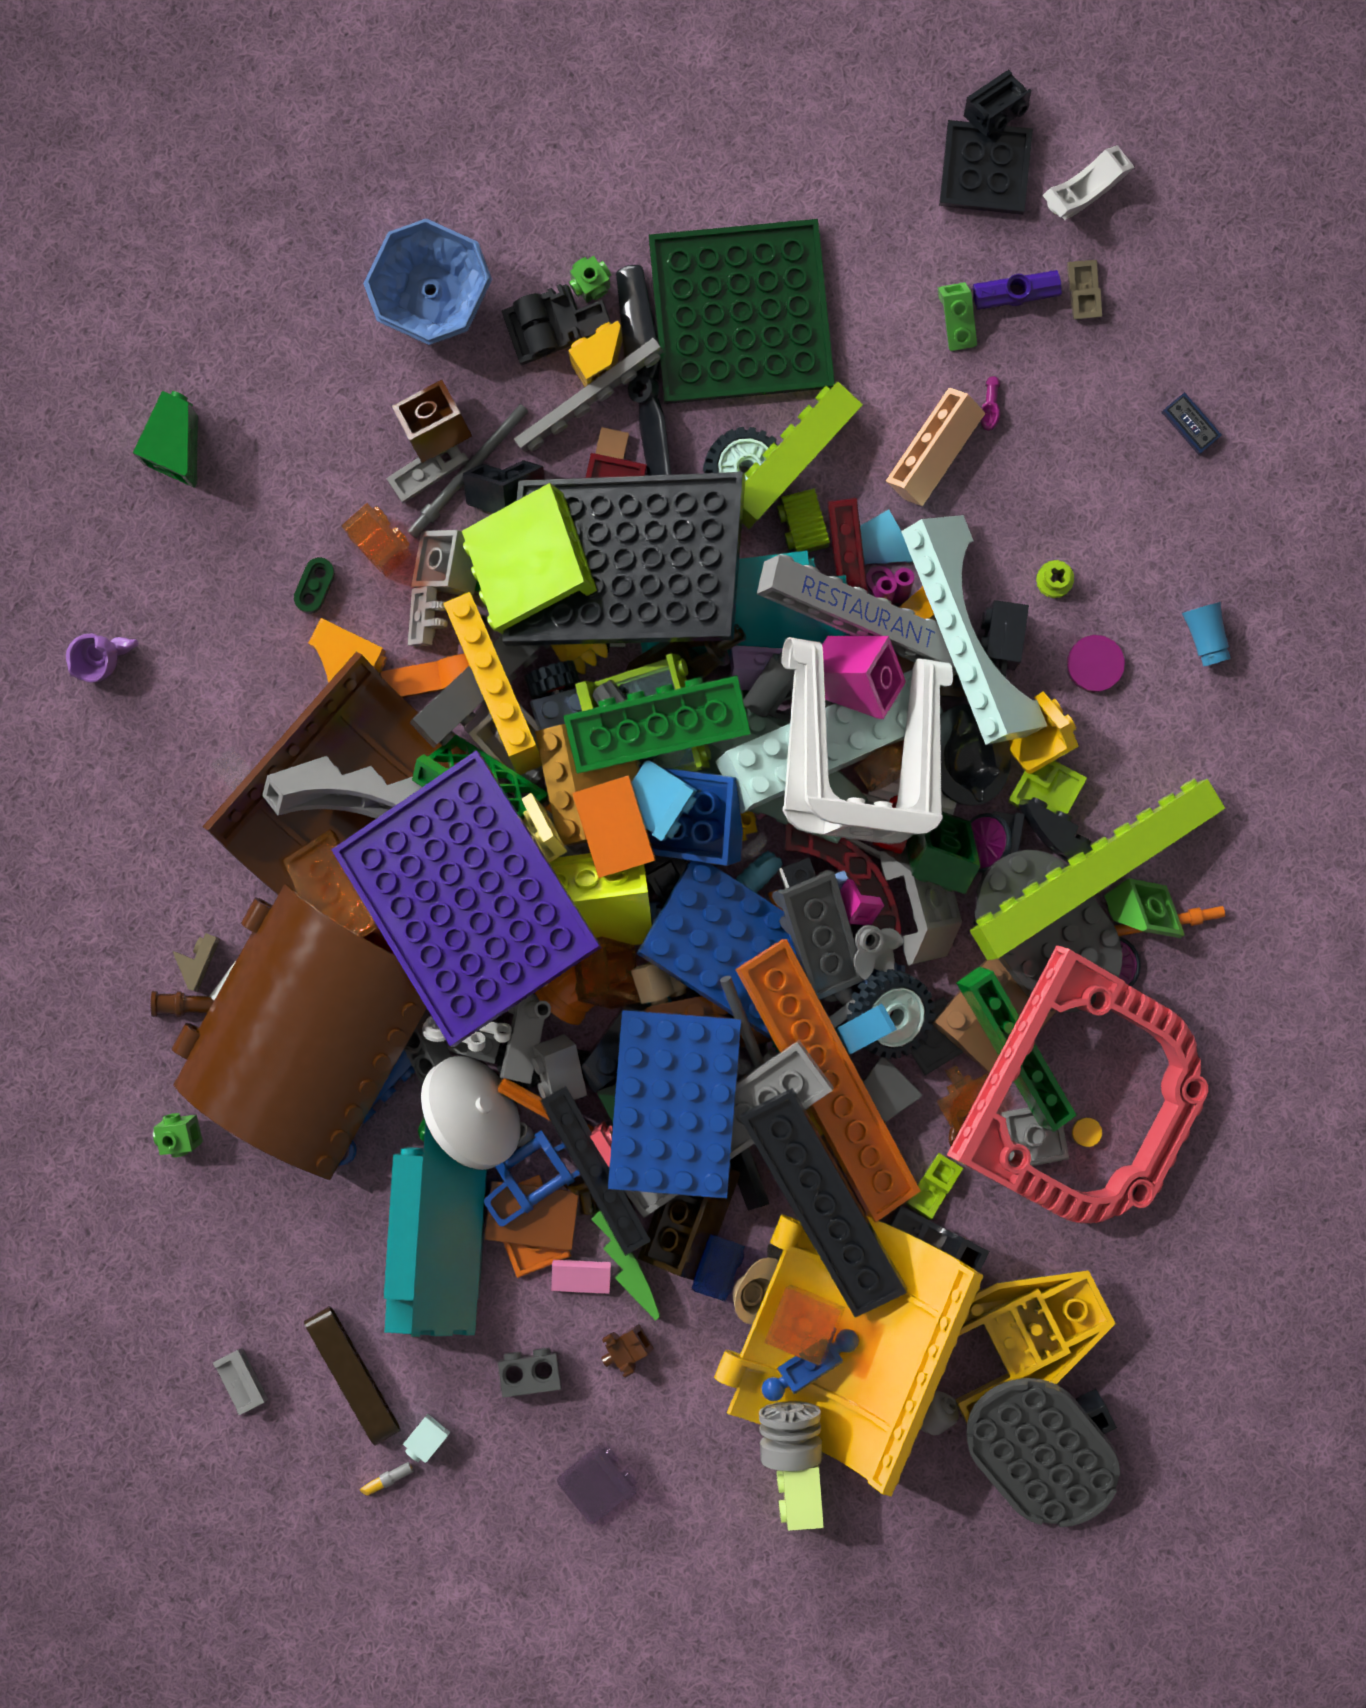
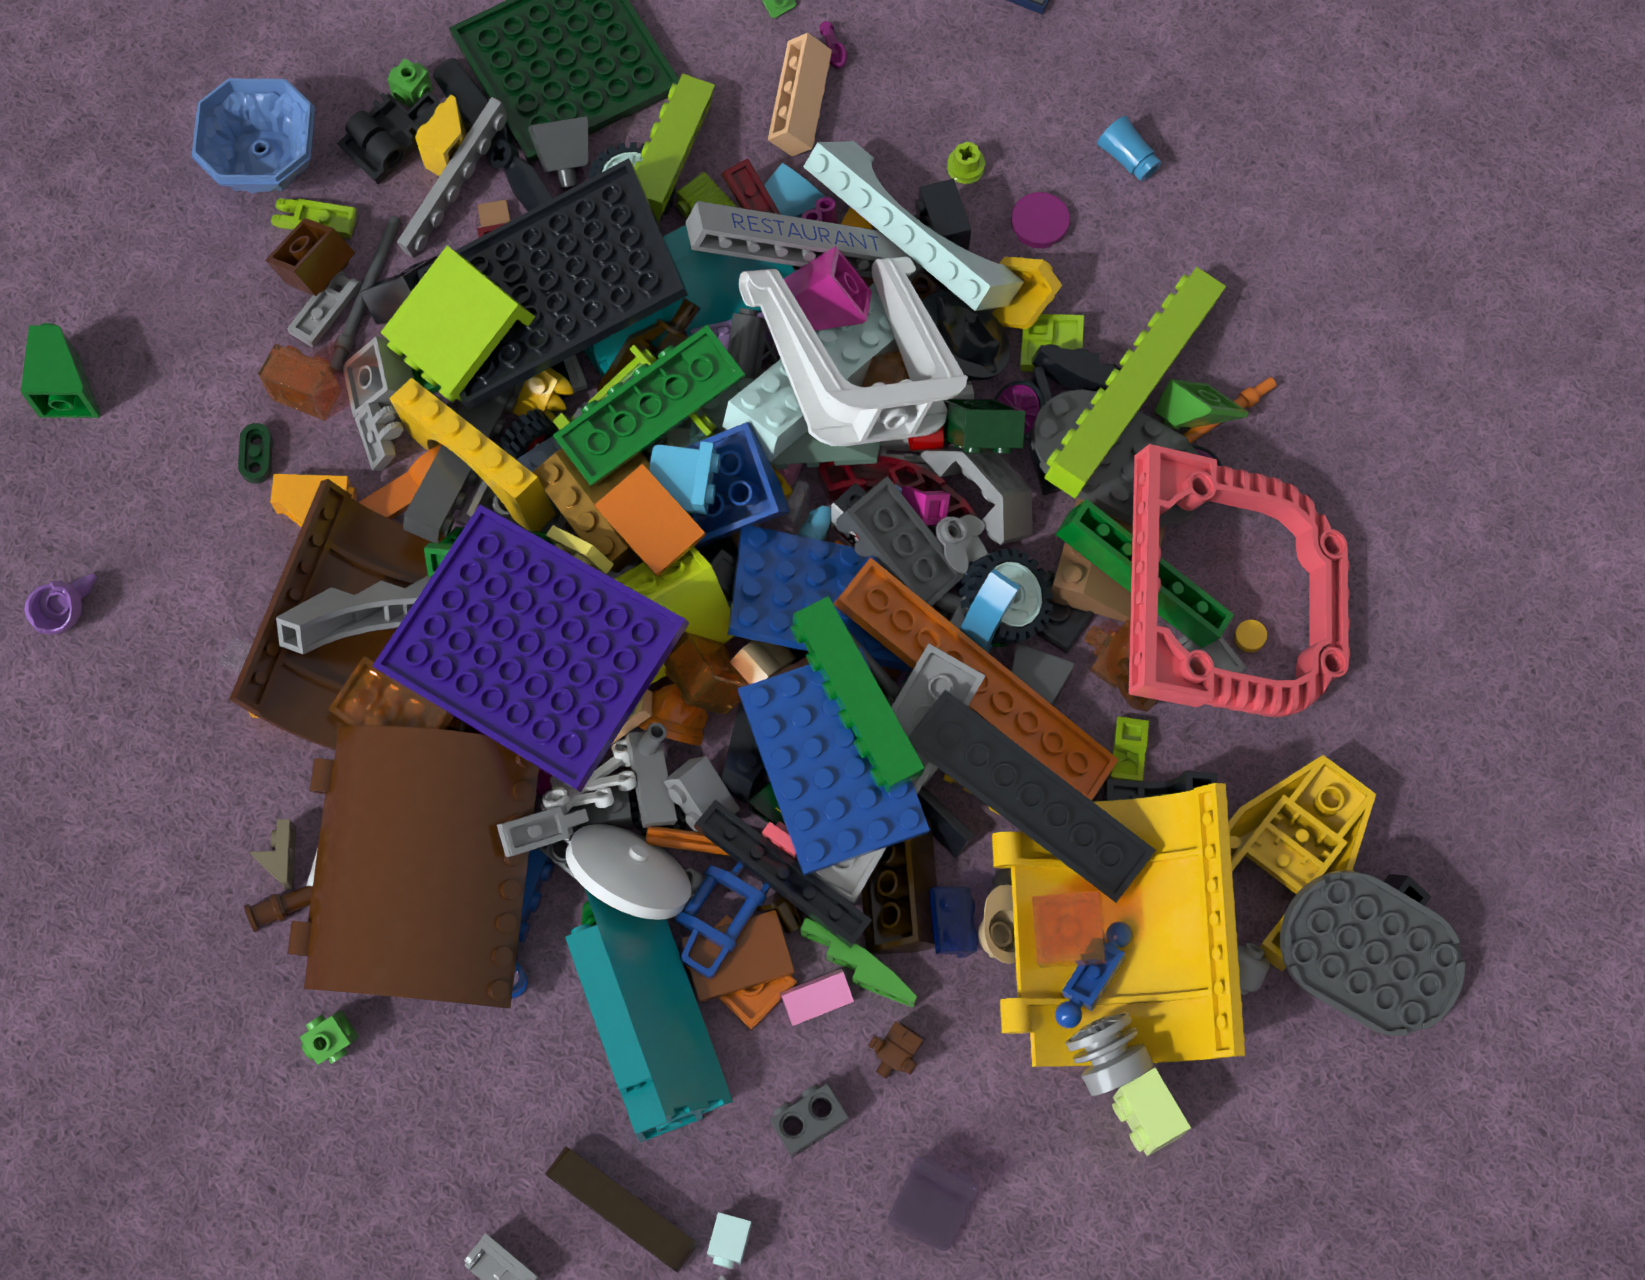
camera: 25 degrees left, 15 degrees down
none -> lime hinge [271,198,358,239]
none -> light grey hinge [497,806,589,857]
none -> dark grey torso [528,116,588,188]
none -> green brick [790,596,925,793]

